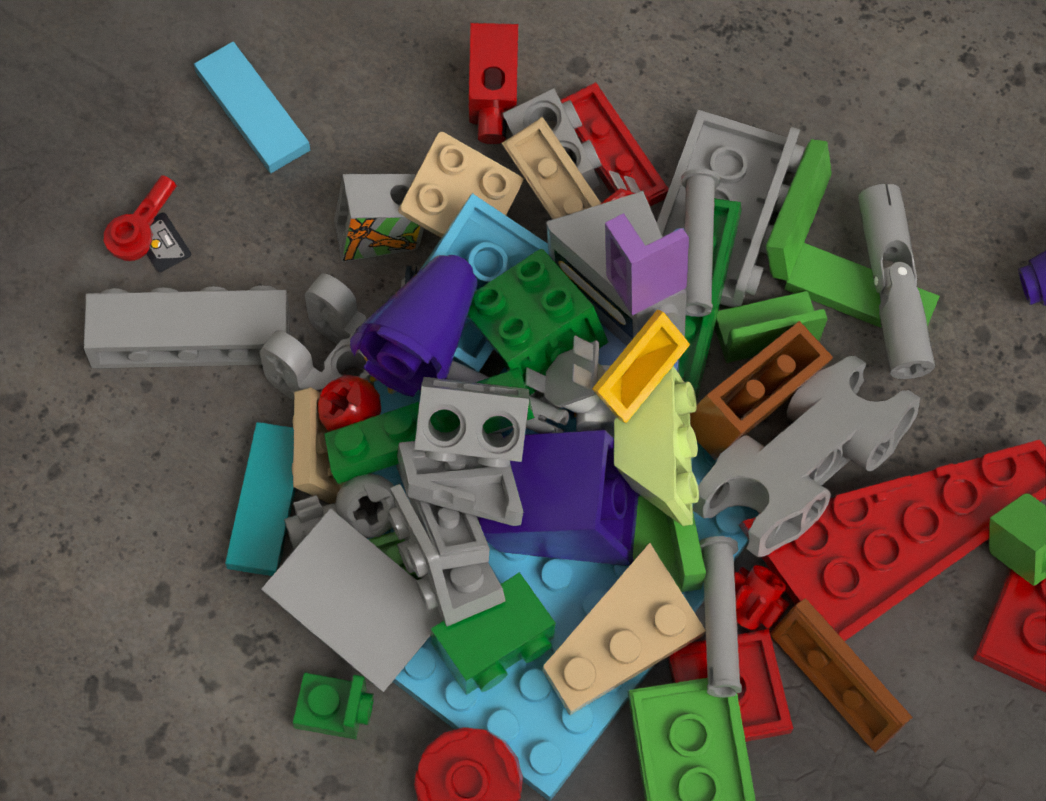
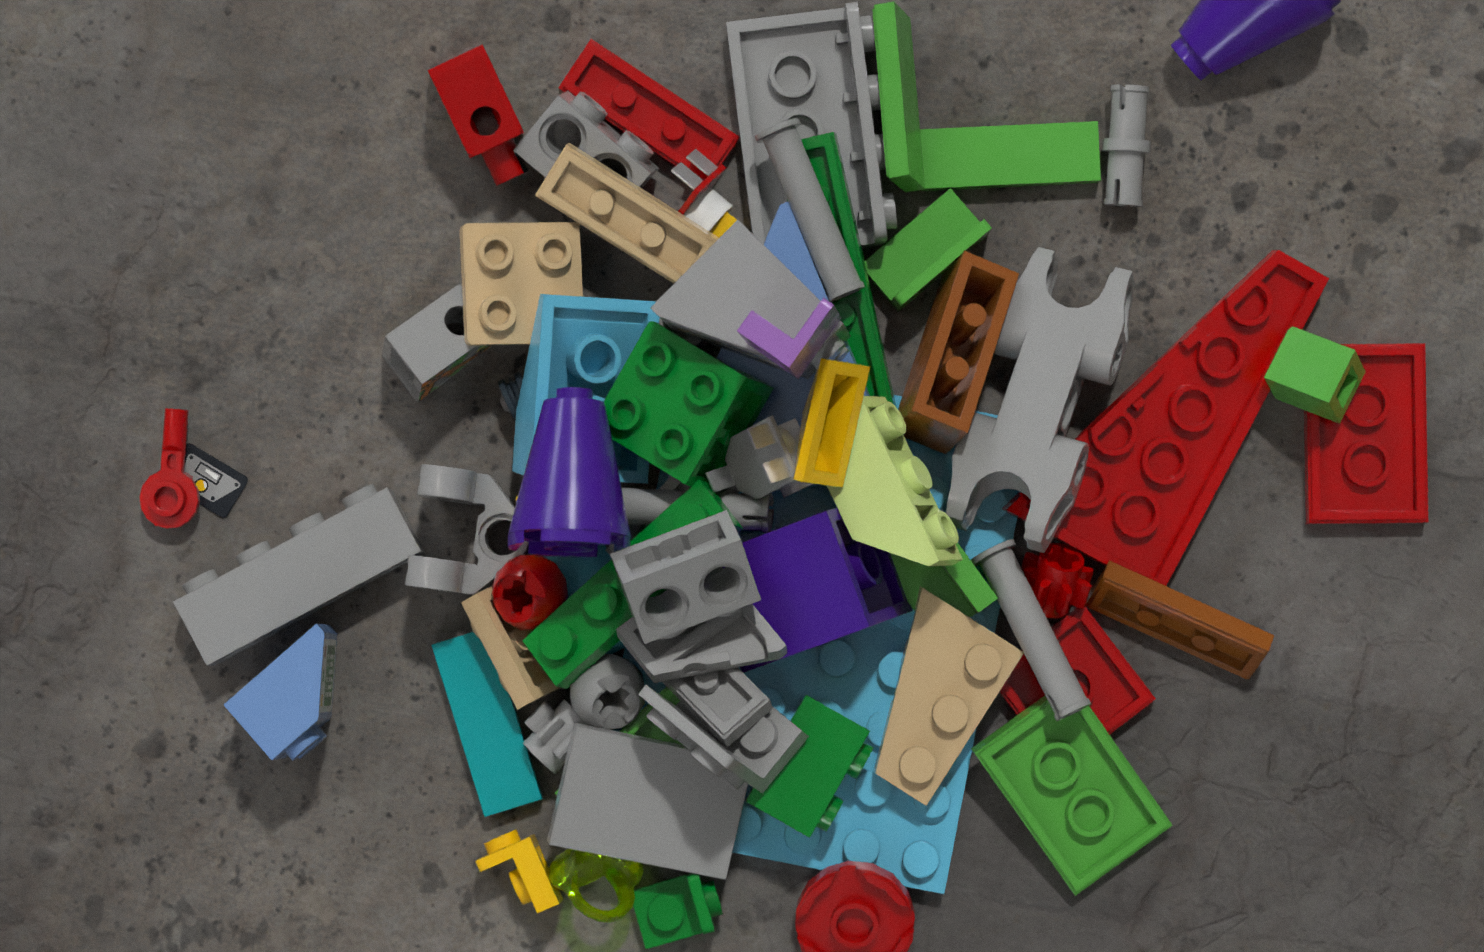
camera: 25 degrees left, 20 degrees up
medium azure tile [194,41,310,174] -> none
light grey piece [858,184,935,379] -> none
none -> medium blue slope [224,623,337,761]
none -> yellow bracket [475,829,563,913]
none -> clear neon green piece [549,849,644,923]
none -> light grey pin [1102,84,1151,207]

